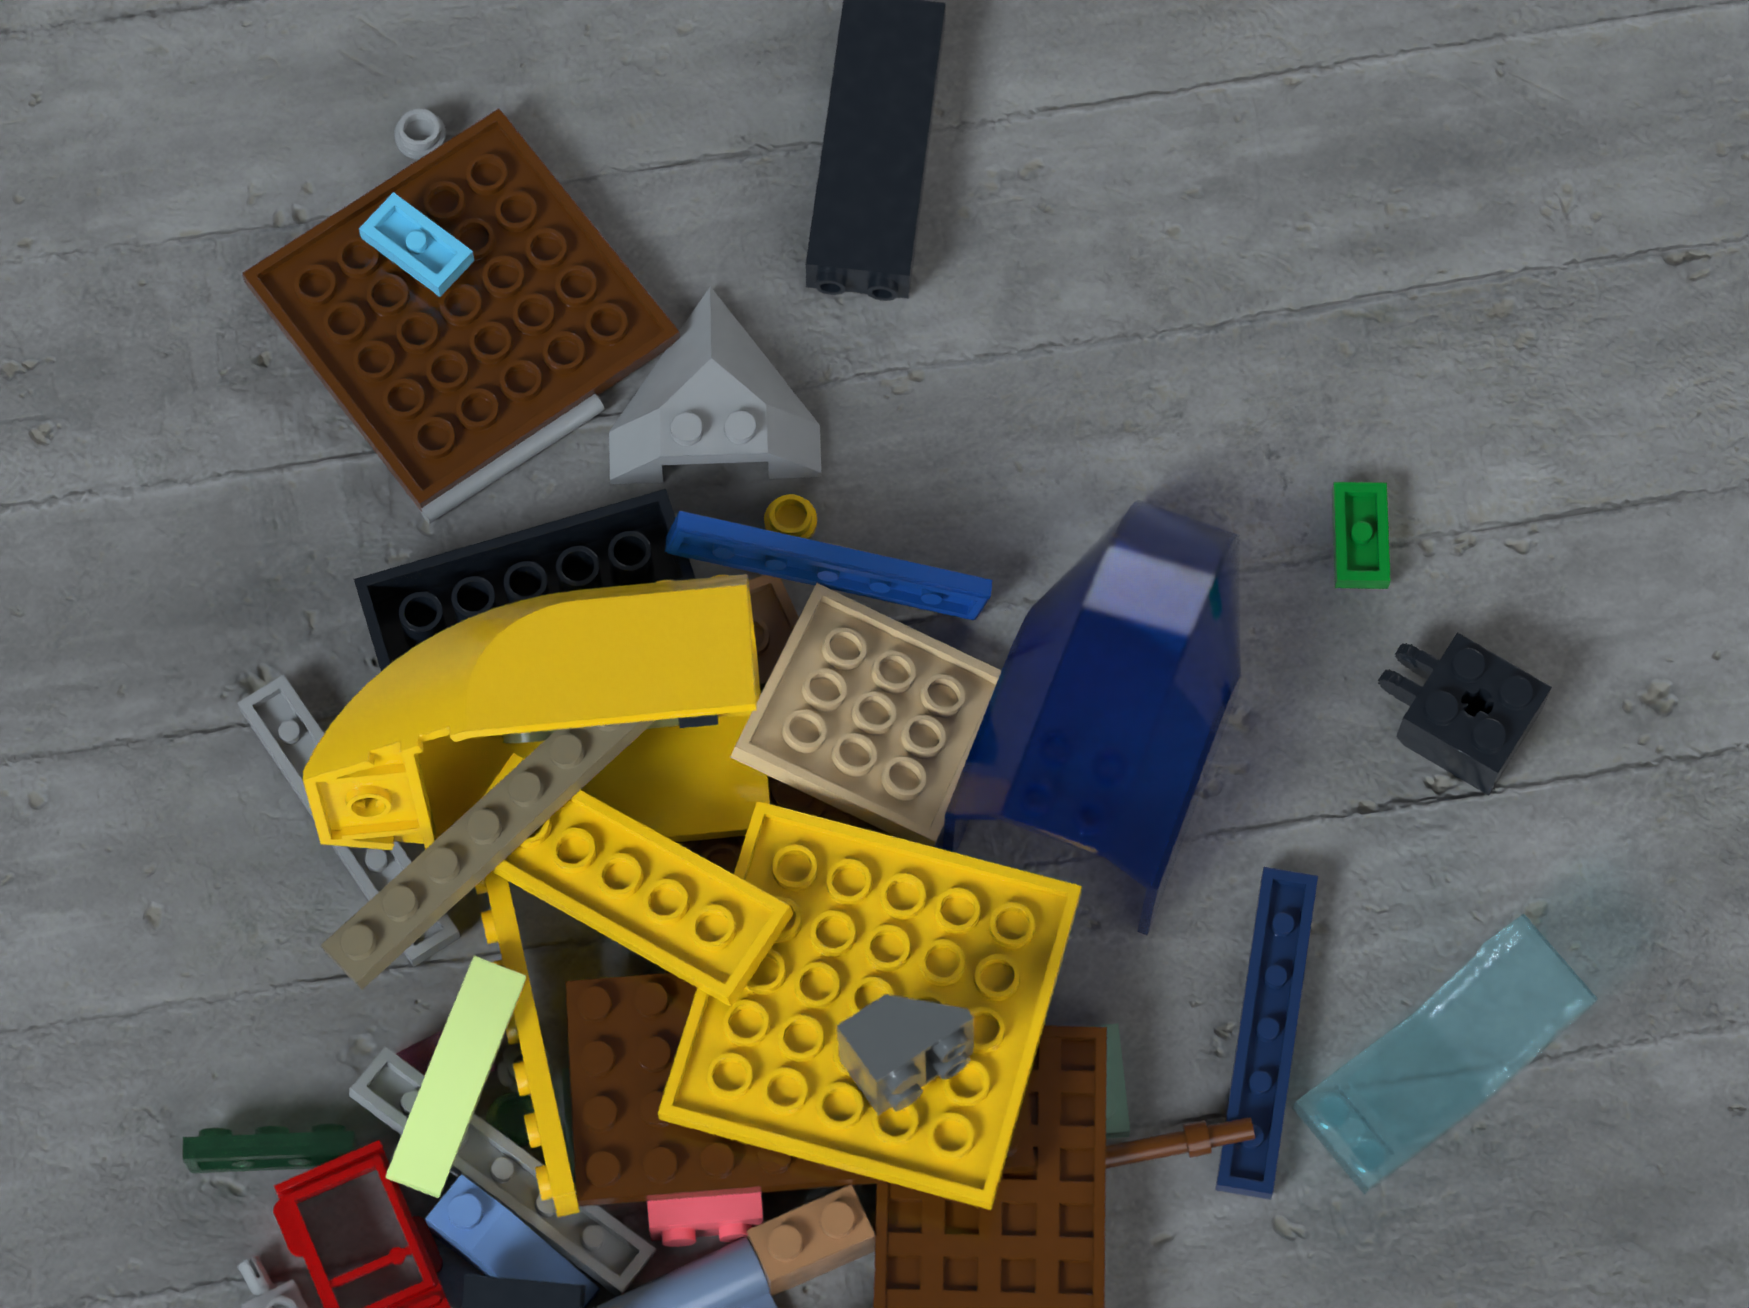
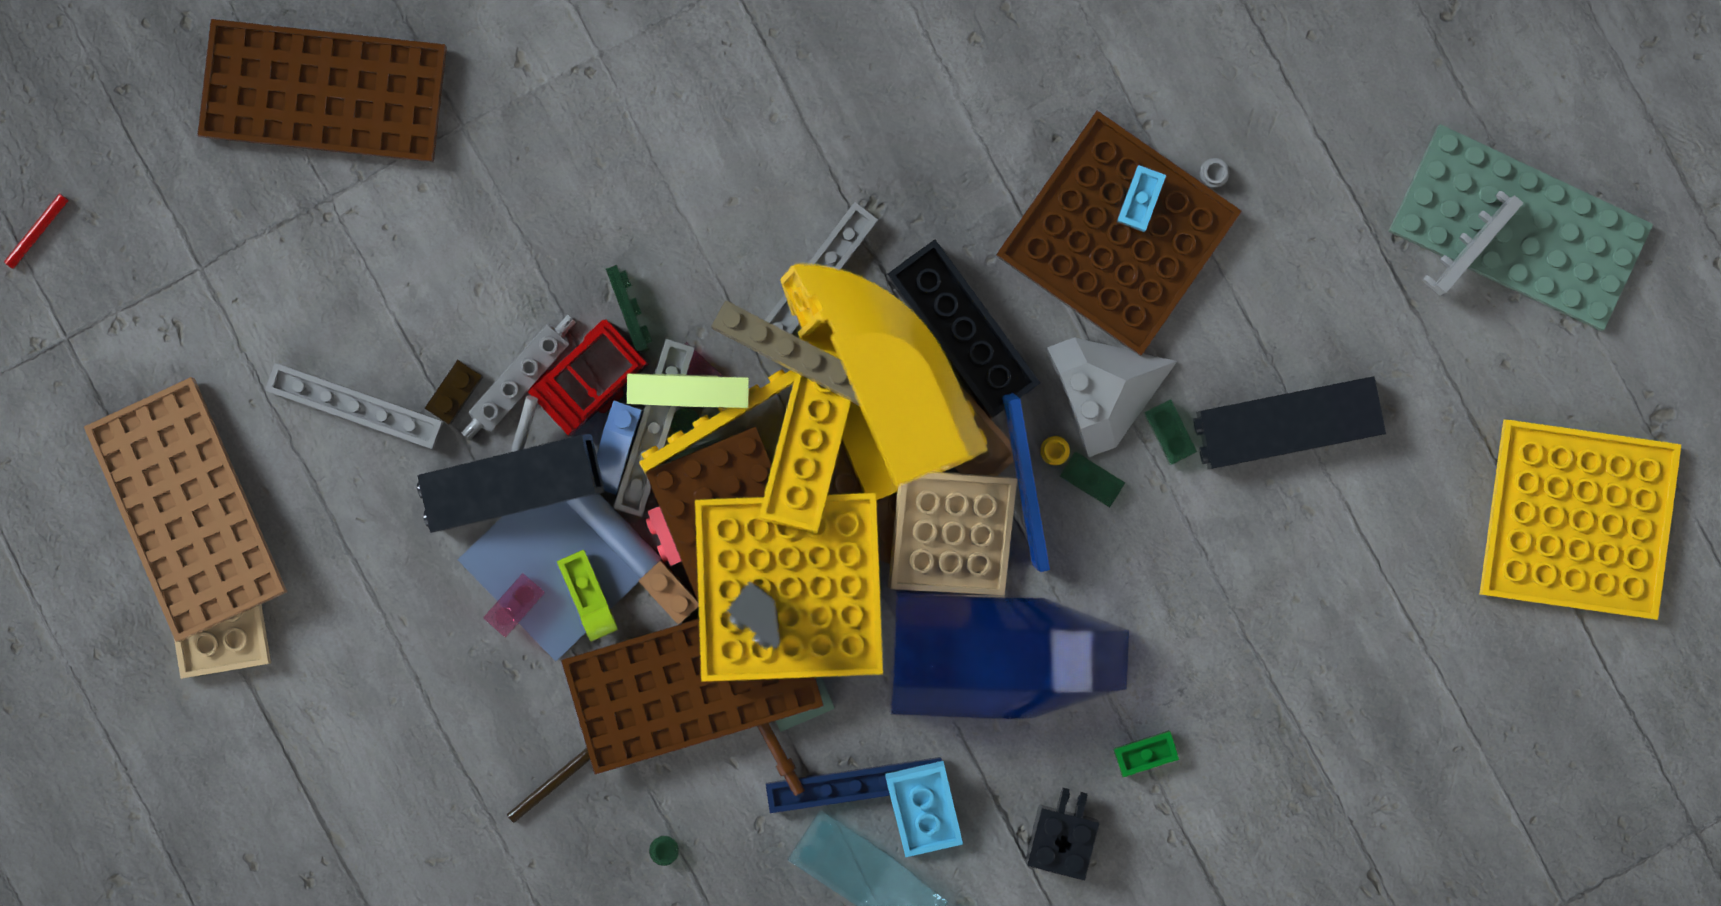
camera: 65 degrees right, 20 degrees up
light grey bar [419,394,605,524] -> none
none -> medium azure plate [885,761,963,858]
none -> clear green plate [1059,451,1125,508]
none -> clear green plate [1144,399,1197,465]

